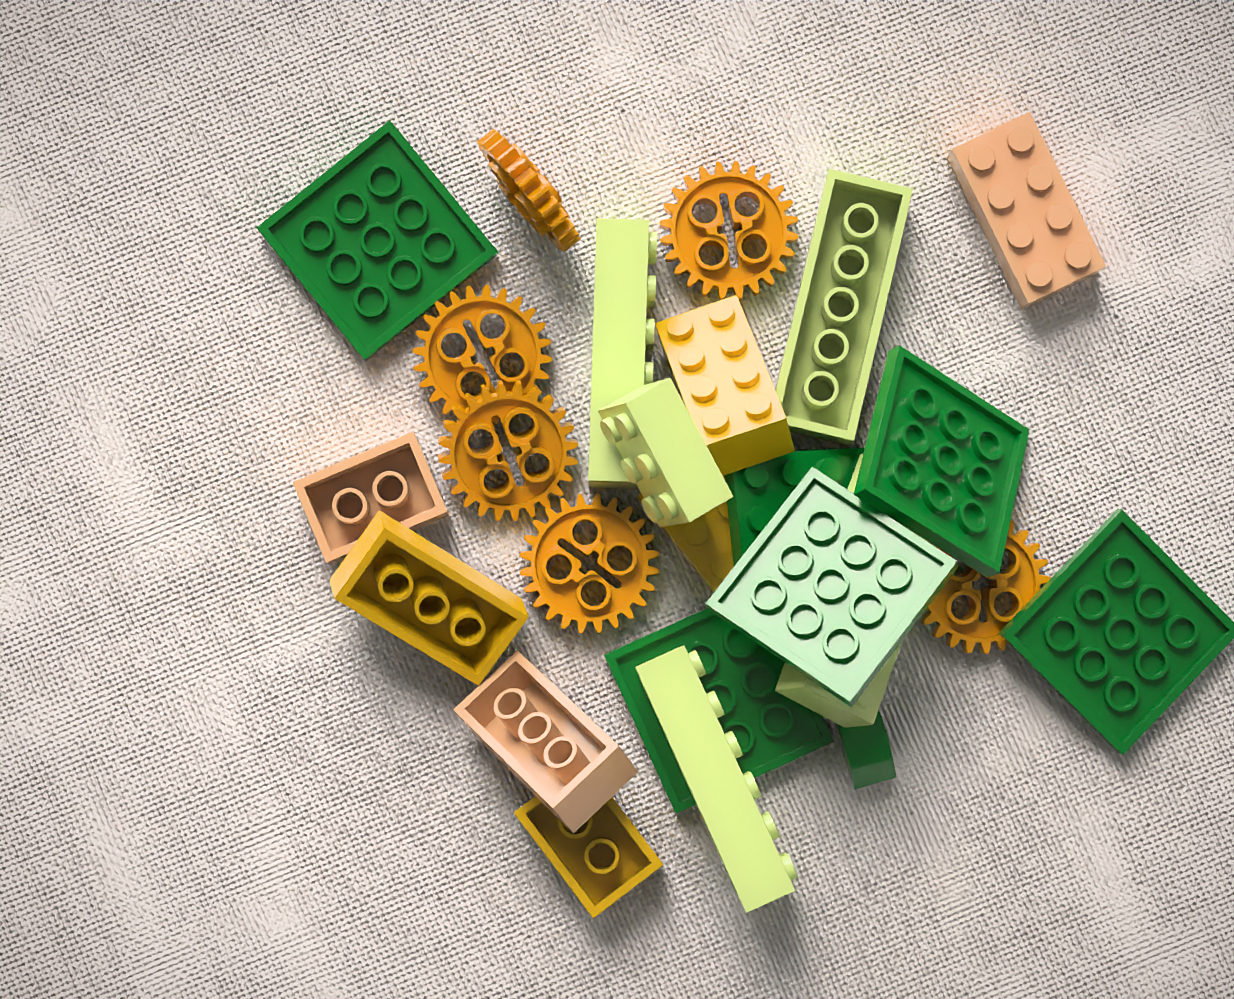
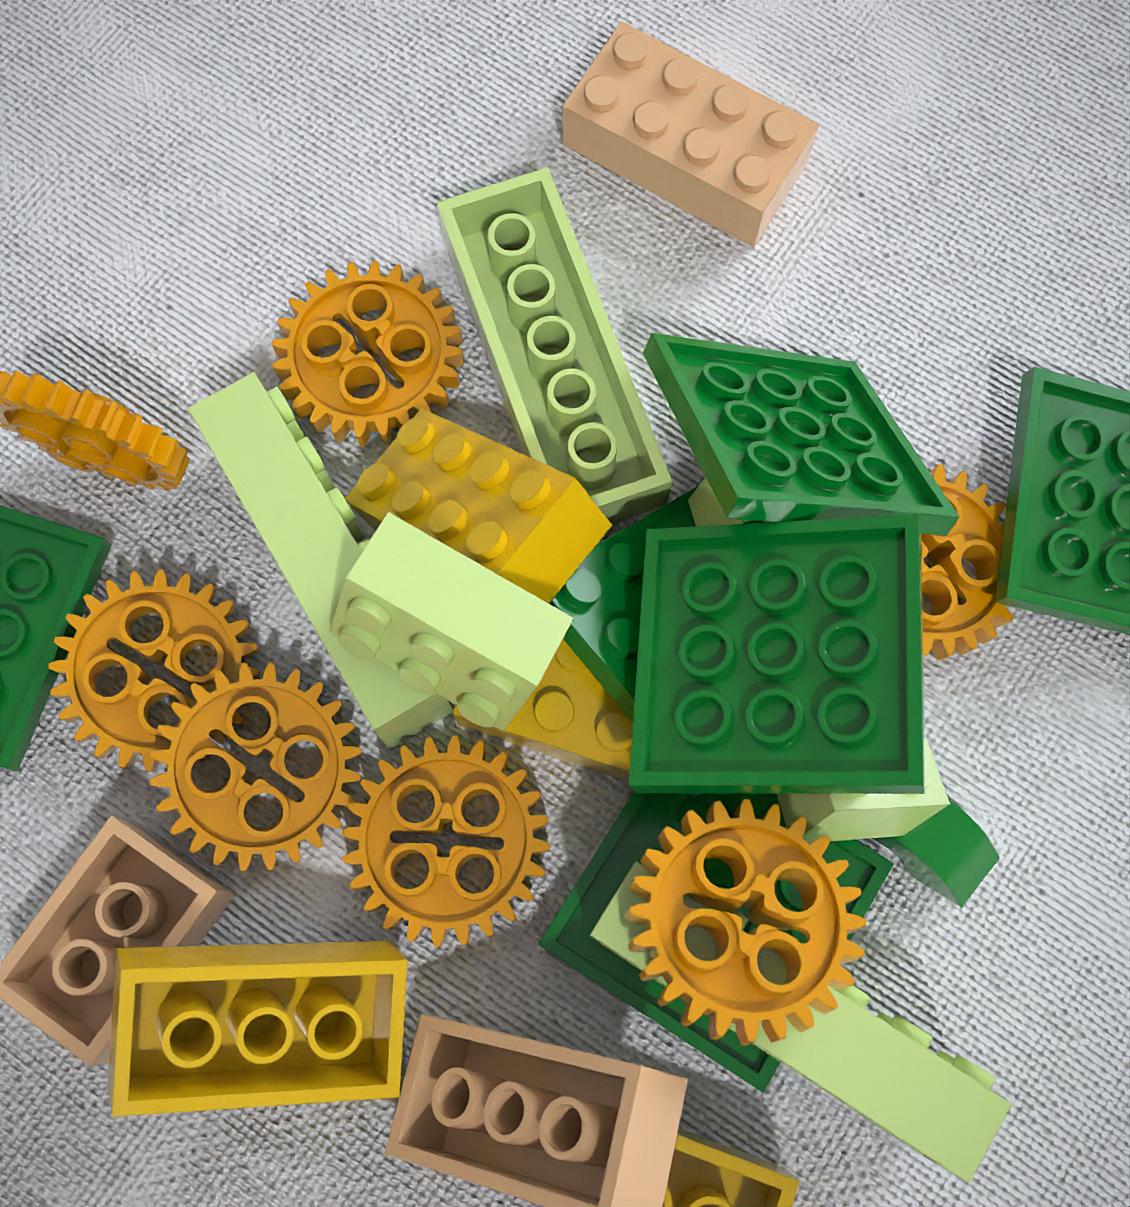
camera: 30 degrees left, 10 degrees down
none -> light orange gear [625,799,867,1045]

